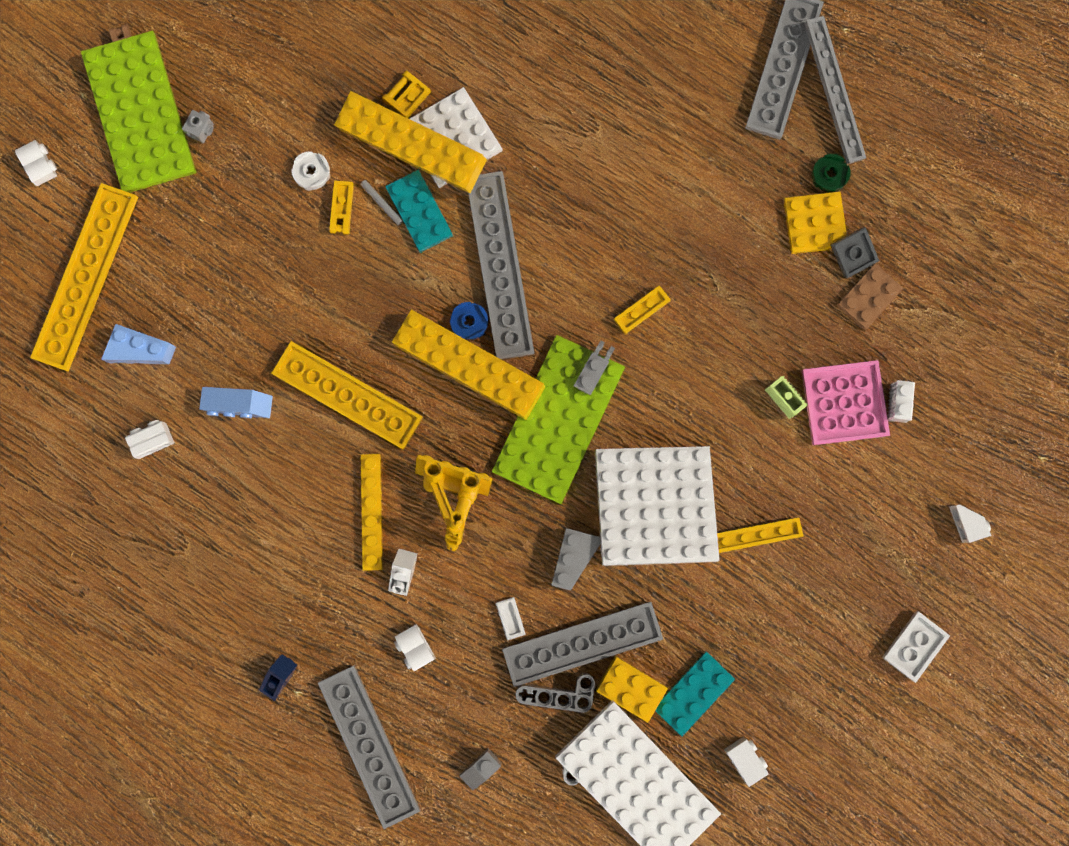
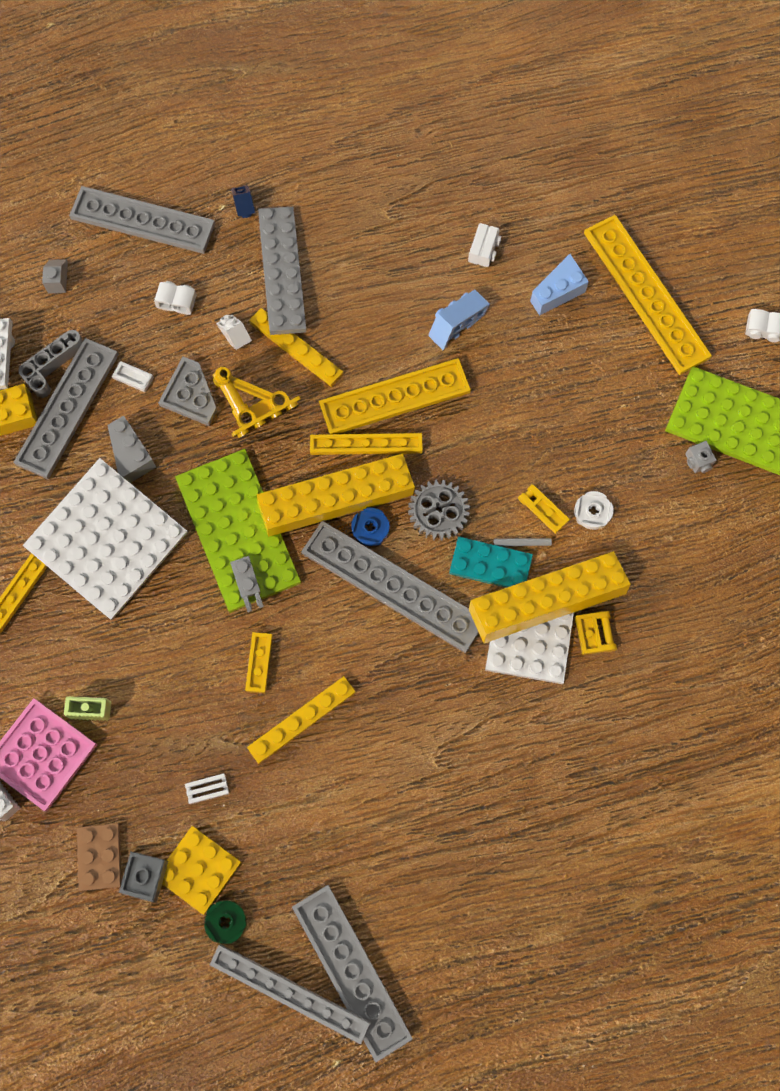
camera: 135 degrees right, 10 degrees down
none -> light grey plate [158,357,217,426]
none -> white tile [185,774,229,804]
none -> yellow plate [247,676,356,764]
none -> light grey plate [258,207,306,335]
none -> yellow plate [310,433,422,455]
none -> light grey gear [408,480,470,541]

